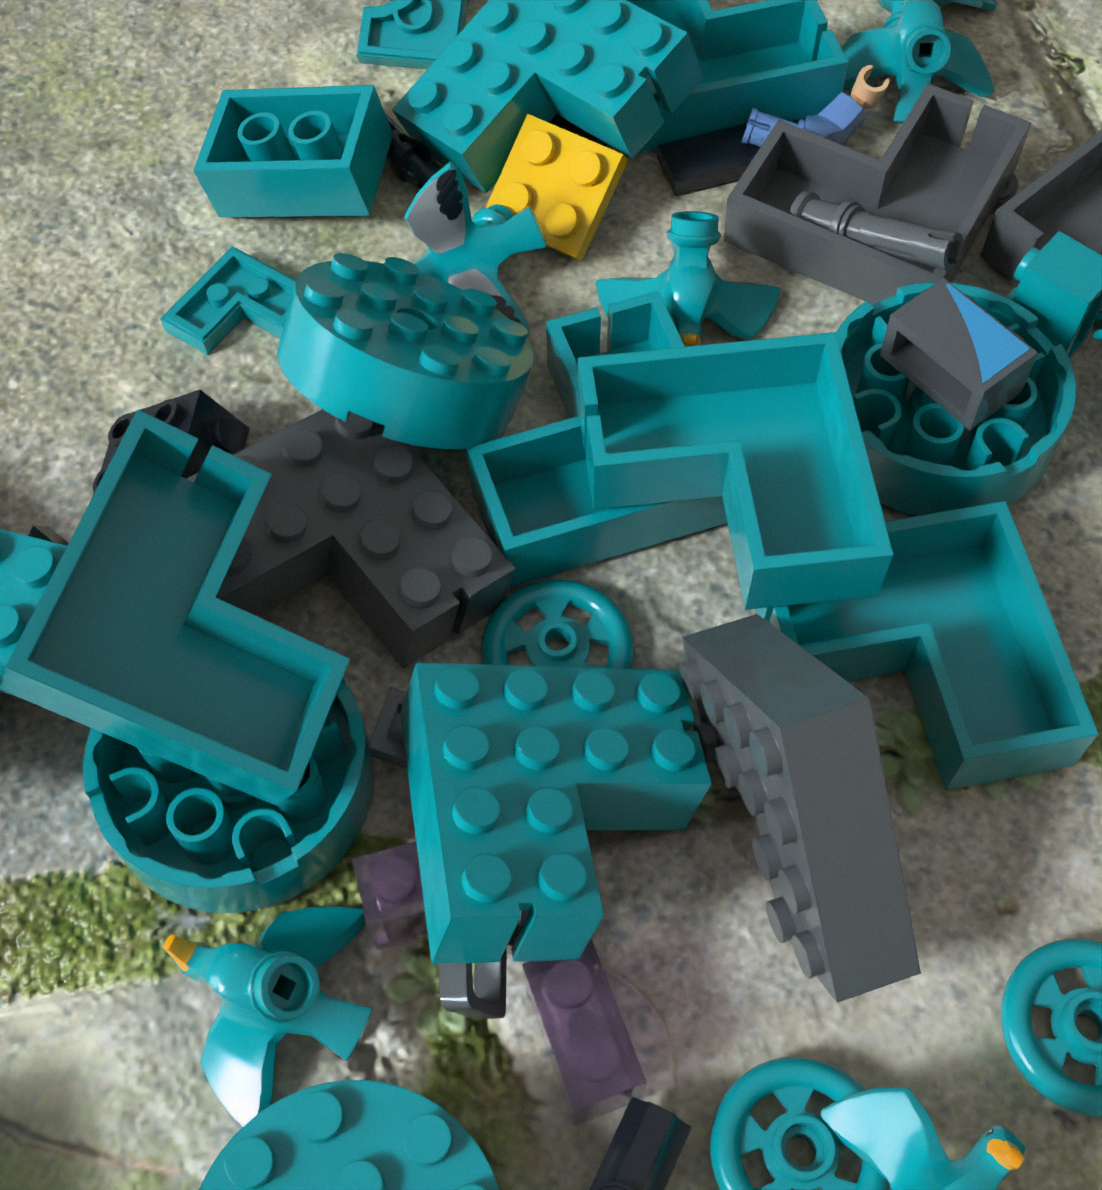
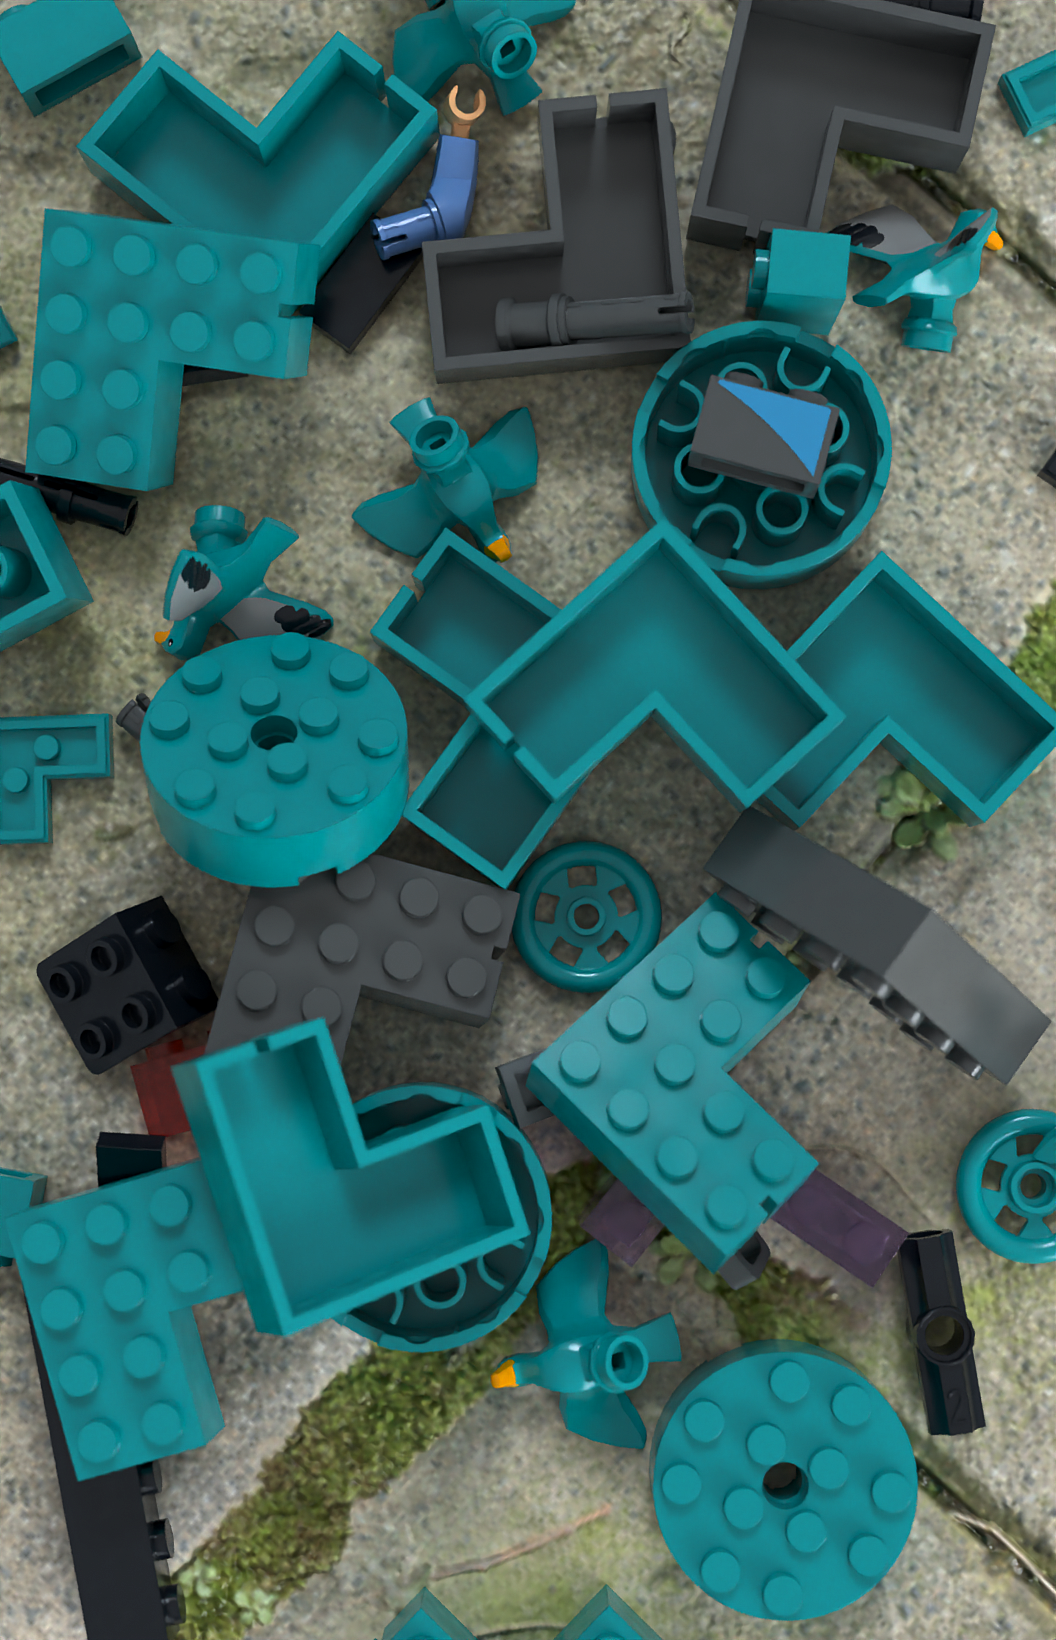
camera: 35 degrees left, 25 degrees up
yellow plate [485,114,628,262] -> none

